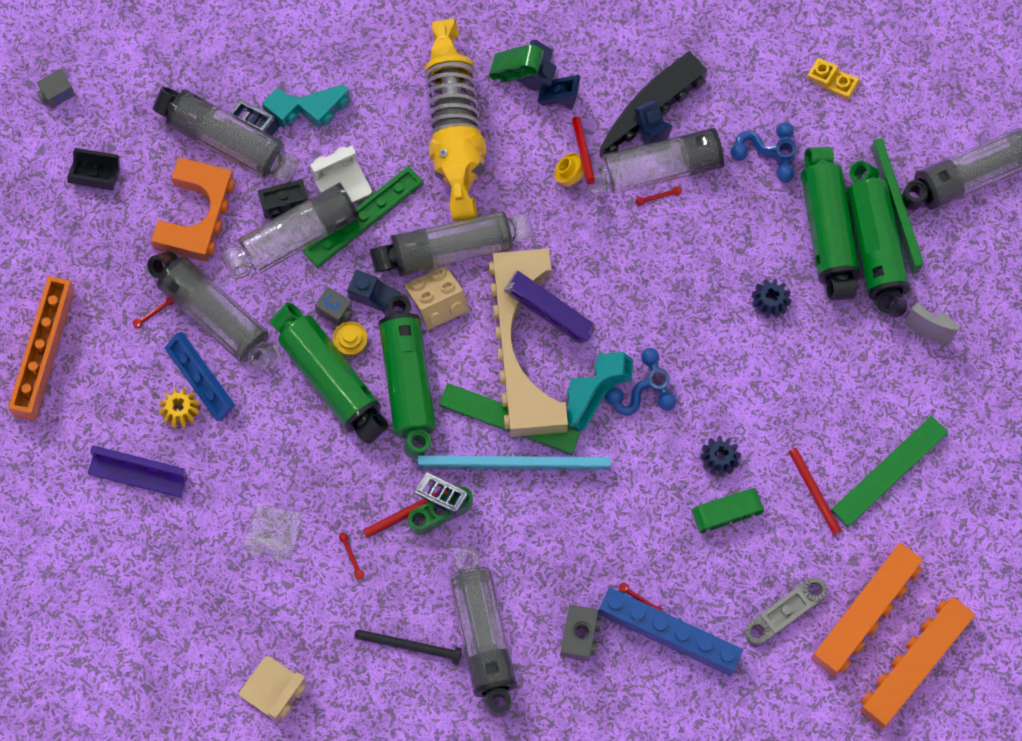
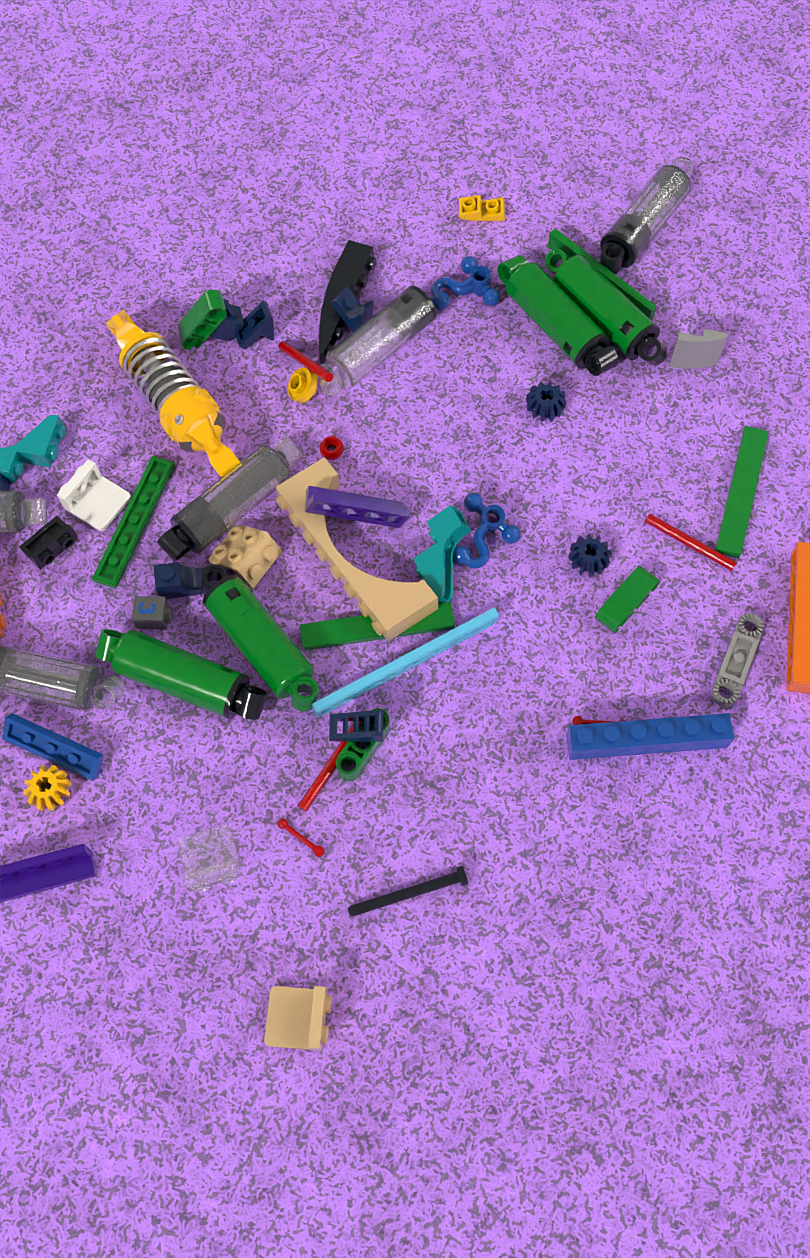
camera: 25 degrees left, 5 degrees down
clear piece [221,182,360,279] -> none
yellow plate [333,322,368,357] -> none
clear piece [449,547,518,717] -> none
dark grey brick [560,604,602,662] -> none
red hinge [635,186,682,206] -> none
none -> red plate [320,436,344,460]

